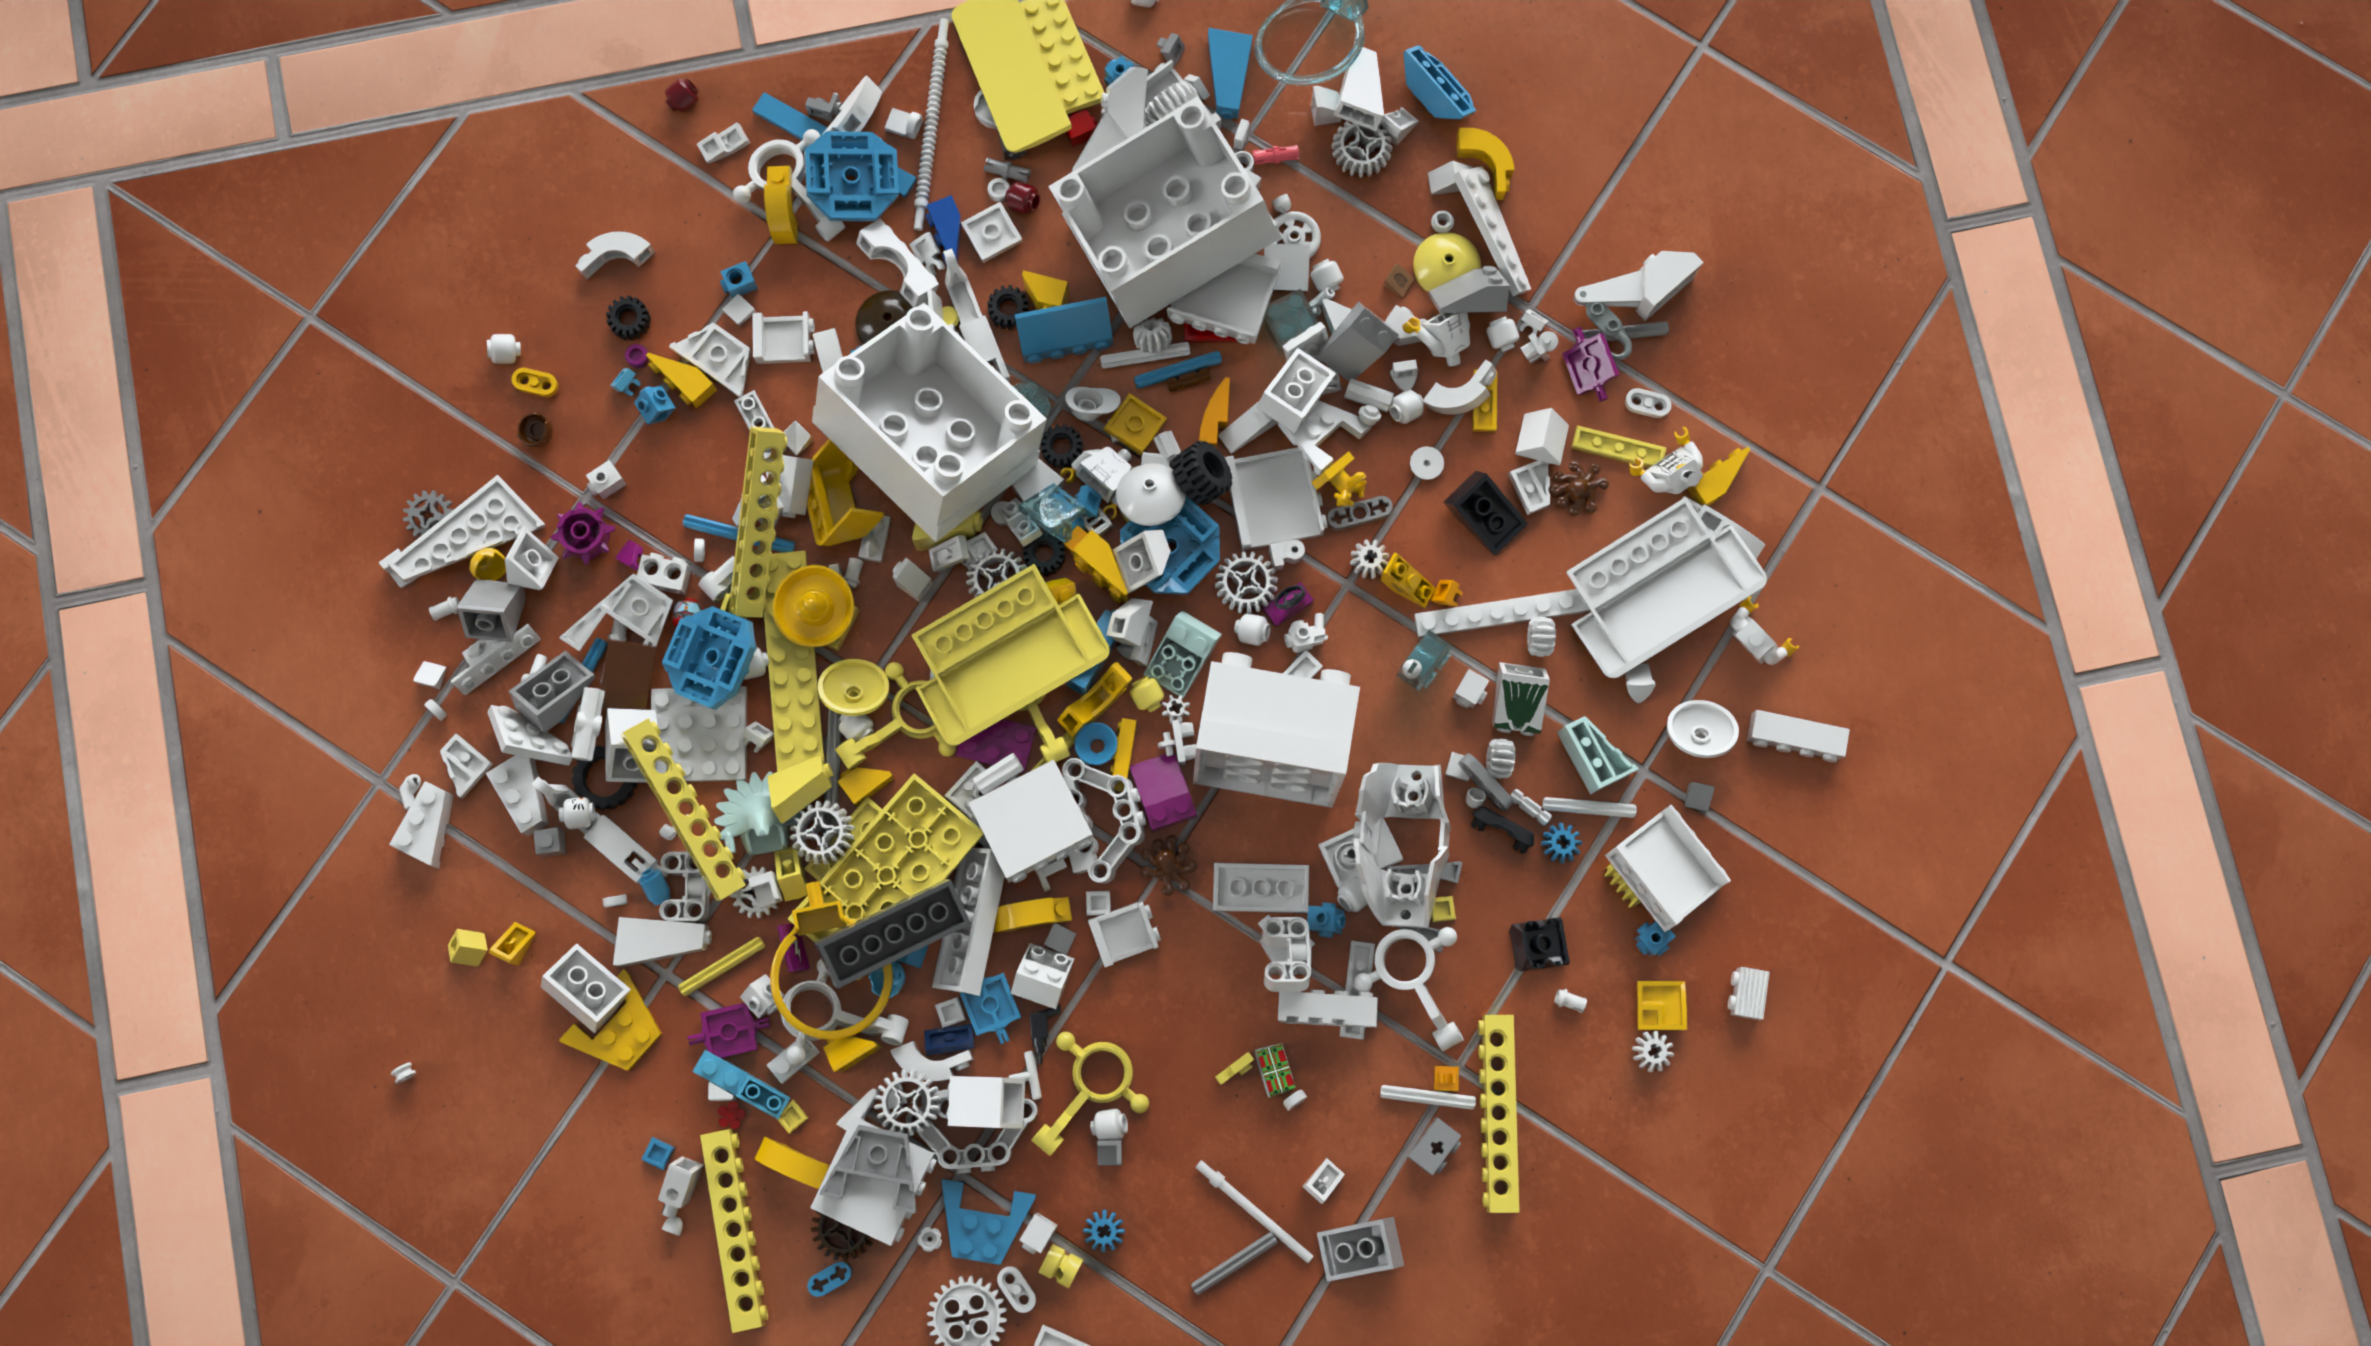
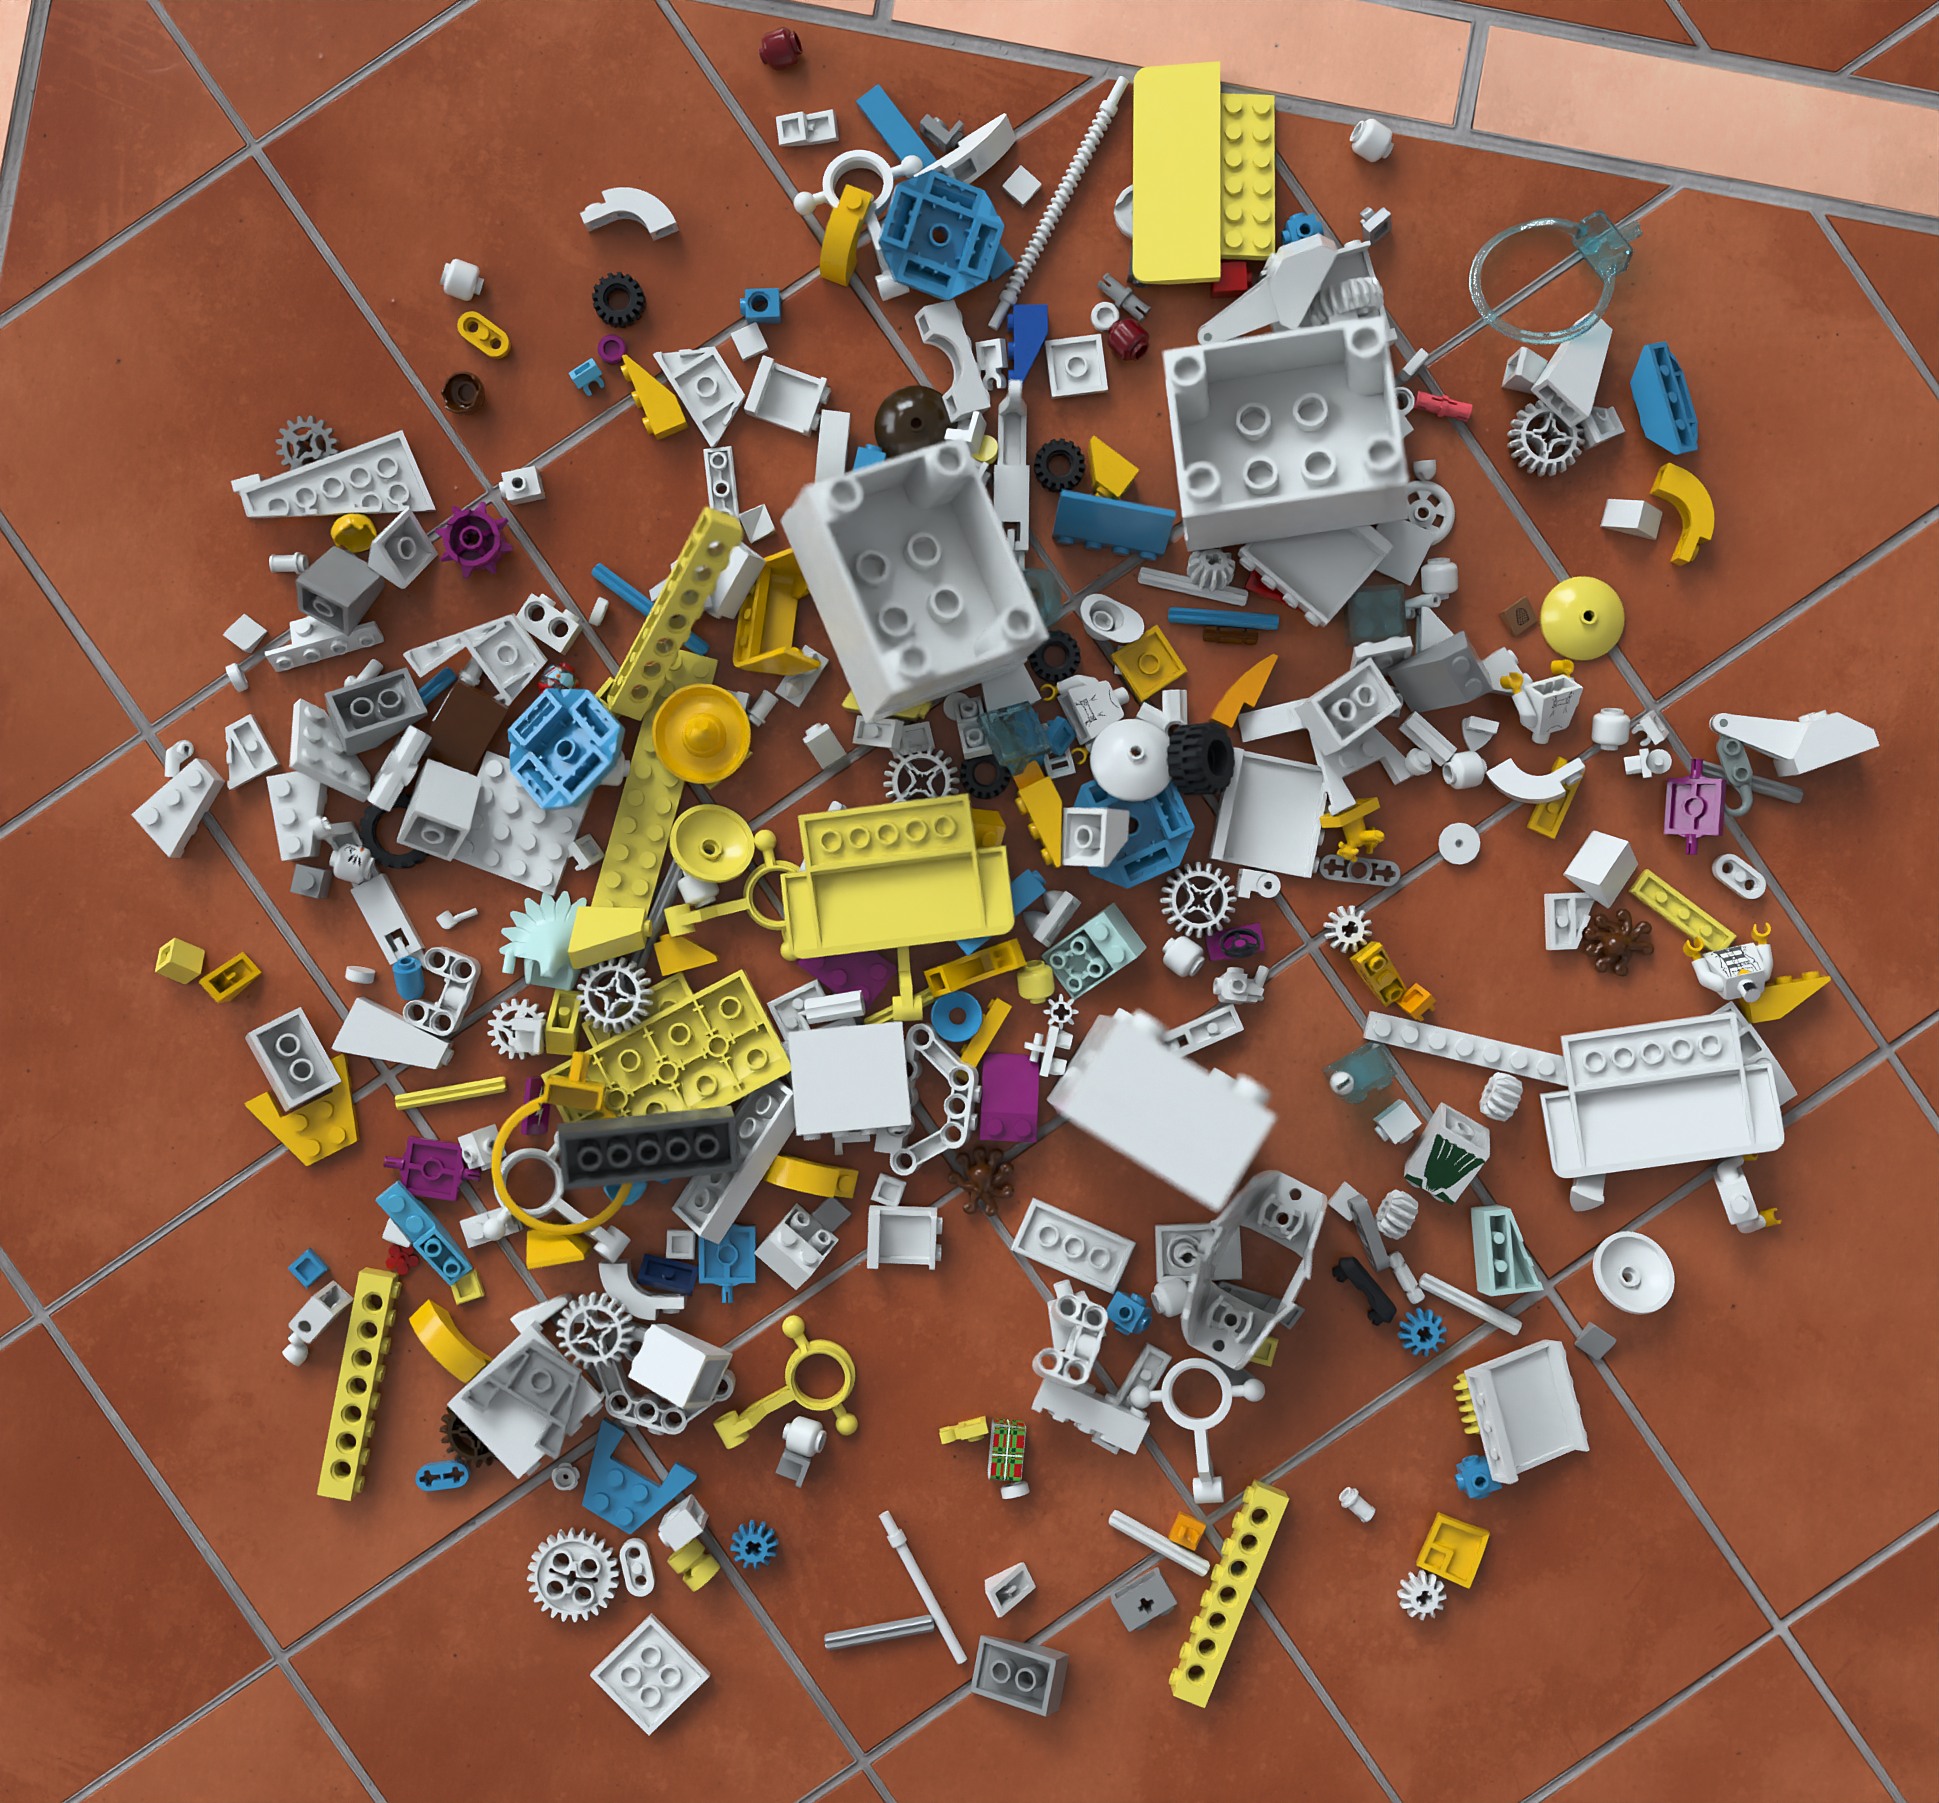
camera: 25 degrees right, 10 degrees up
white bush [391,1062,416,1084] -> none
magenta tile [615,540,643,570] -> none
light yellow brick [620,718,746,901] -> none
dark azure brick [634,386,676,425] -> none
white piece [698,556,735,602] -> none
white tile [906,112,923,140] -> none
white piece [1009,1051,1042,1100] -> none
black piece [1030,1004,1061,1064] -> none
white slope [1106,598,1153,646] -> none
white tile [1184,74,1210,100] -> none
dark azure slope [1208,28,1253,119] -> none
light grey slope [1429,266,1510,313] -> none
white plate [1431,211,1454,233] -> none
black slope [1443,471,1528,555] -> none
white wing [1452,166,1531,296] -> none
white hinge [1466,788,1486,808] -> none
black slope [1508,917,1570,972] -> none
white brick [1728,967,1770,1020] -> none
white brick [1747,710,1850,762] -> none

